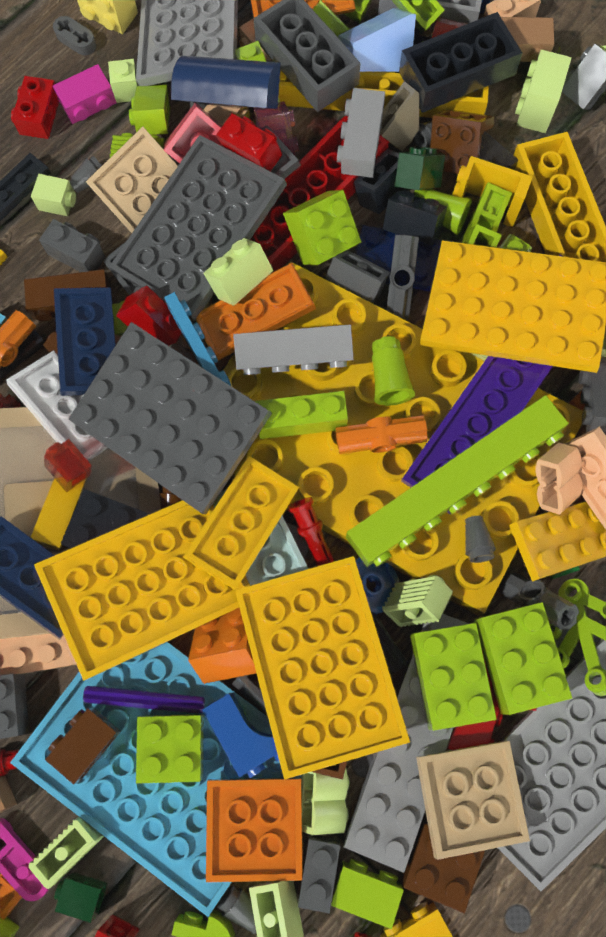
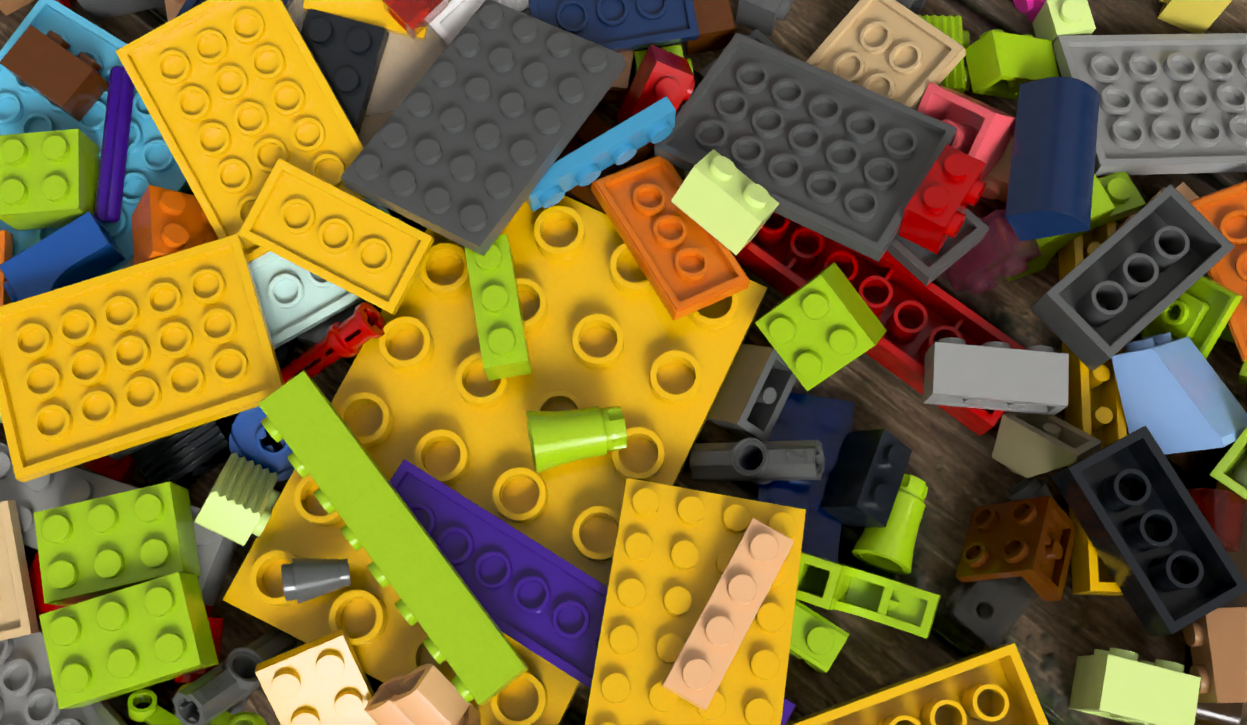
camera: 85 degrees right, 0 degrees up
light grey brick [233,325,354,375] -> none
orange piece [335,415,428,454] -> none
black brick [354,148,405,214] -> none
dark green brick [395,147,445,190] -> none
yellow panel [452,156,533,227] -> none
none -> light nougat plate [662,518,794,711]

